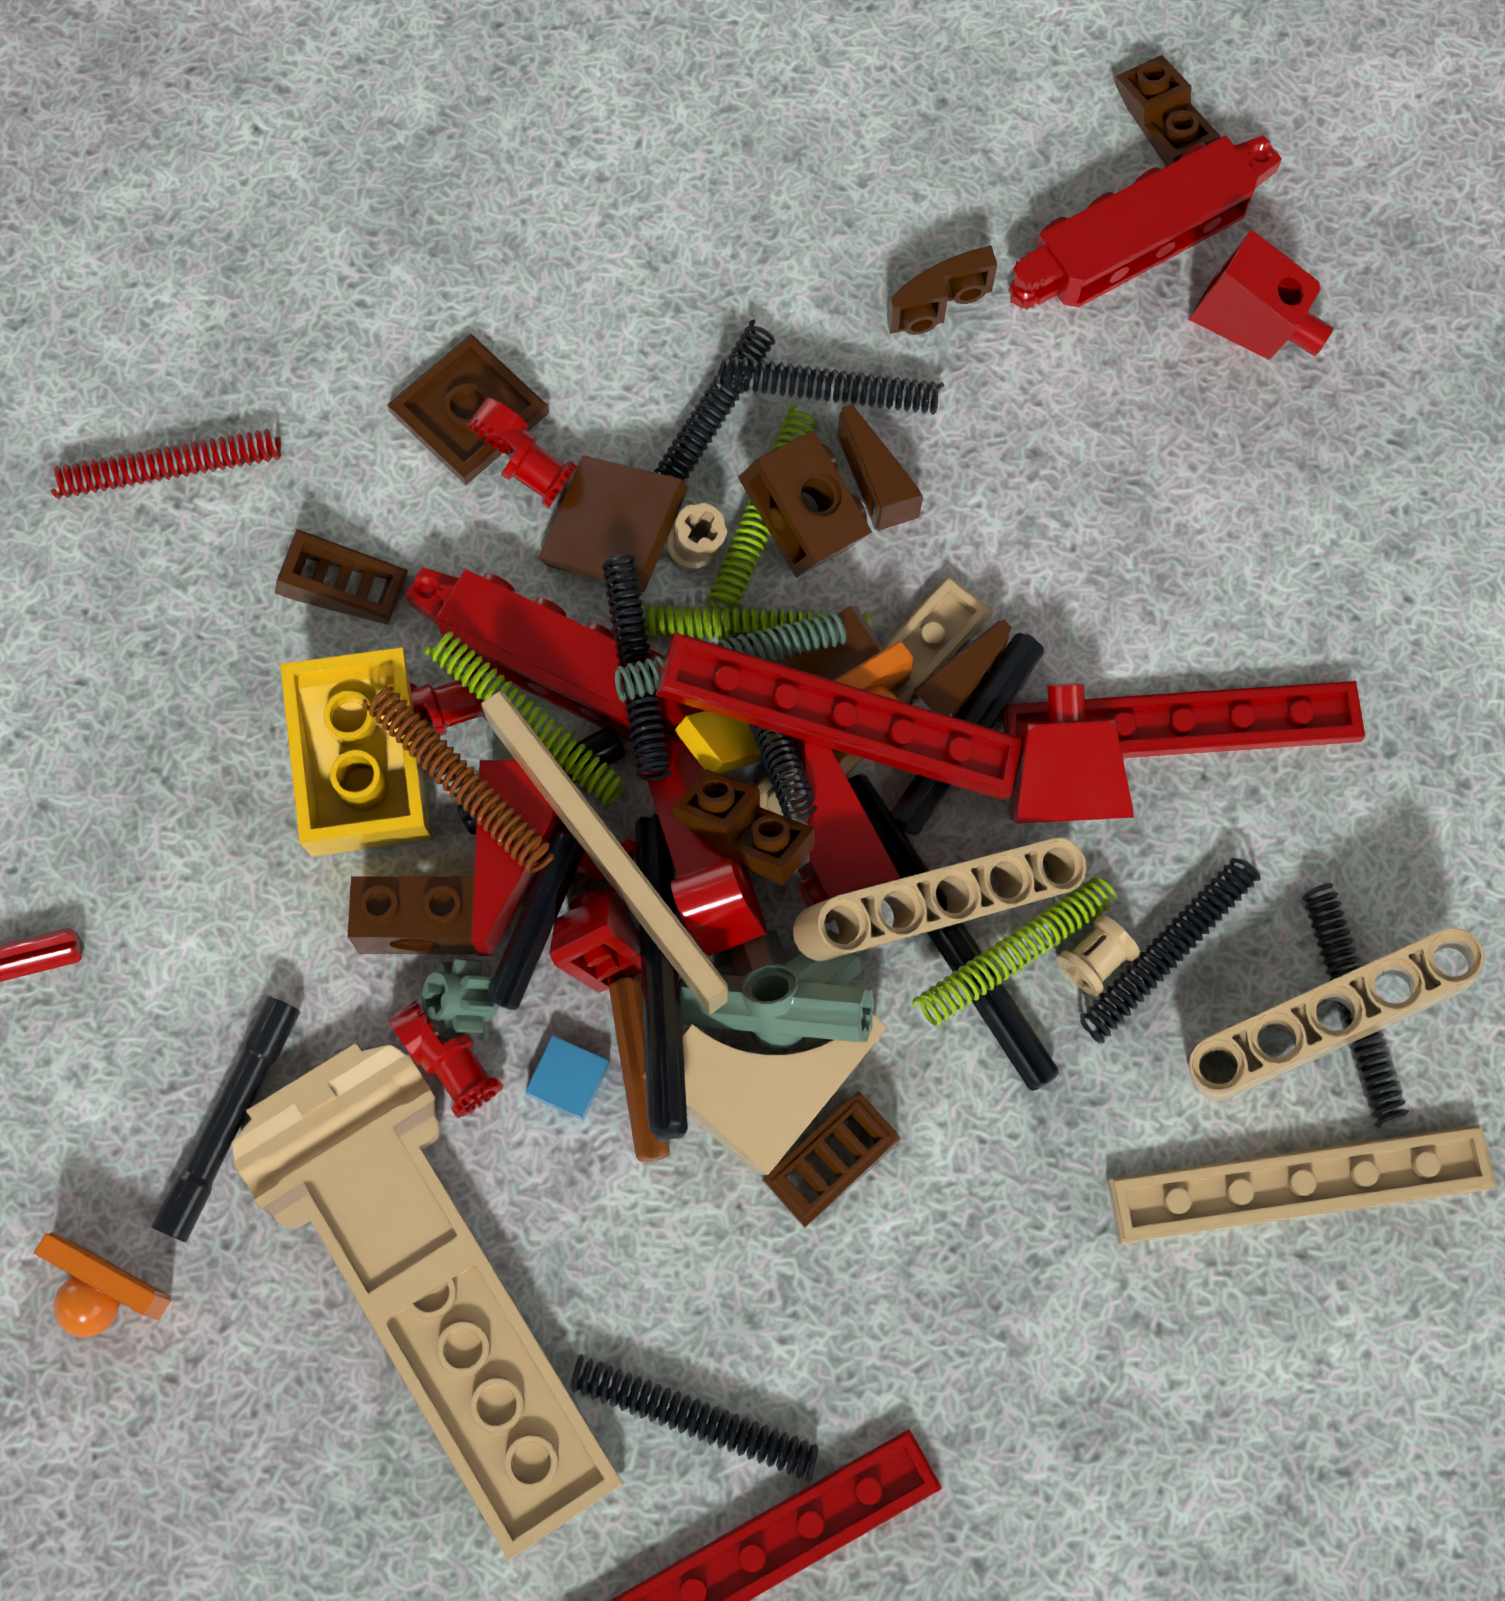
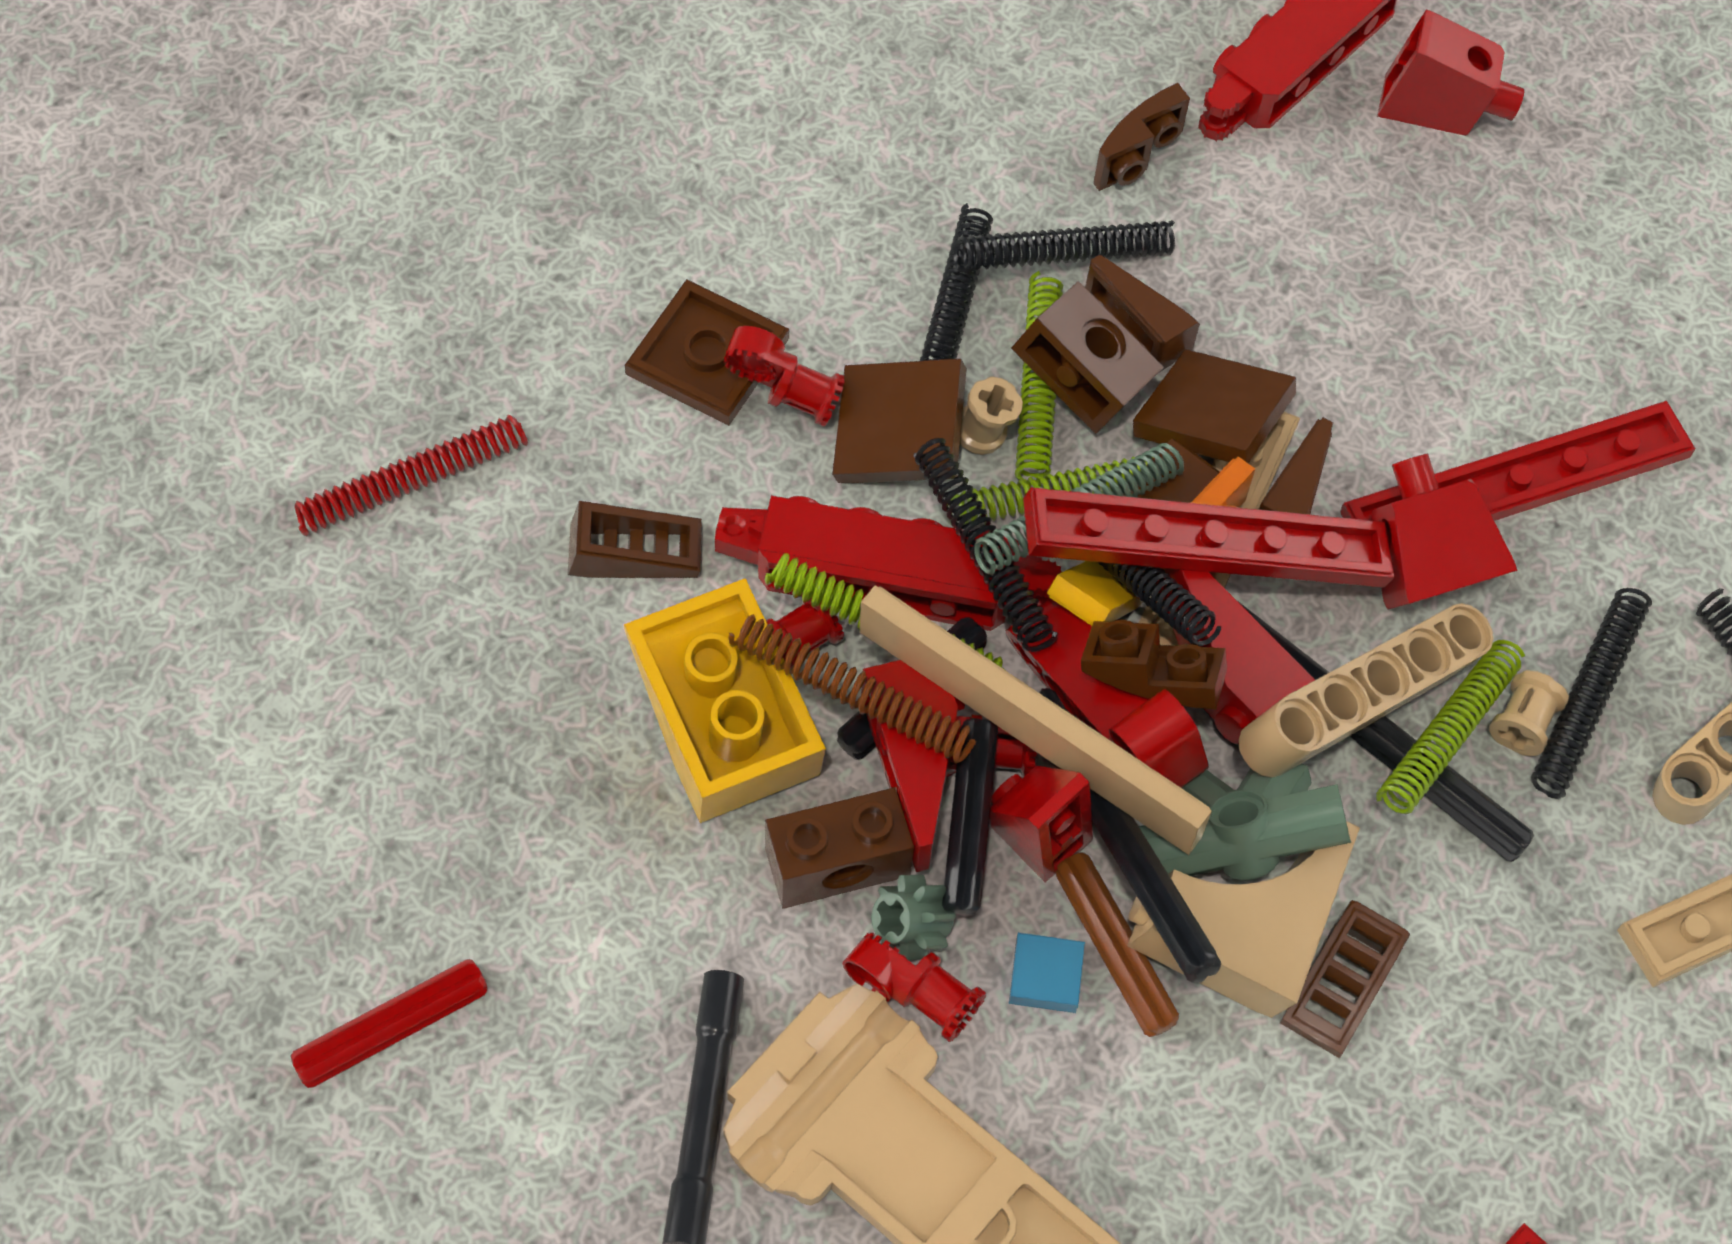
camera: 20 degrees left, 10 degrees down
black axle [891,633,1044,836] -> none
none -> reddish brown tile [1133,349,1296,463]

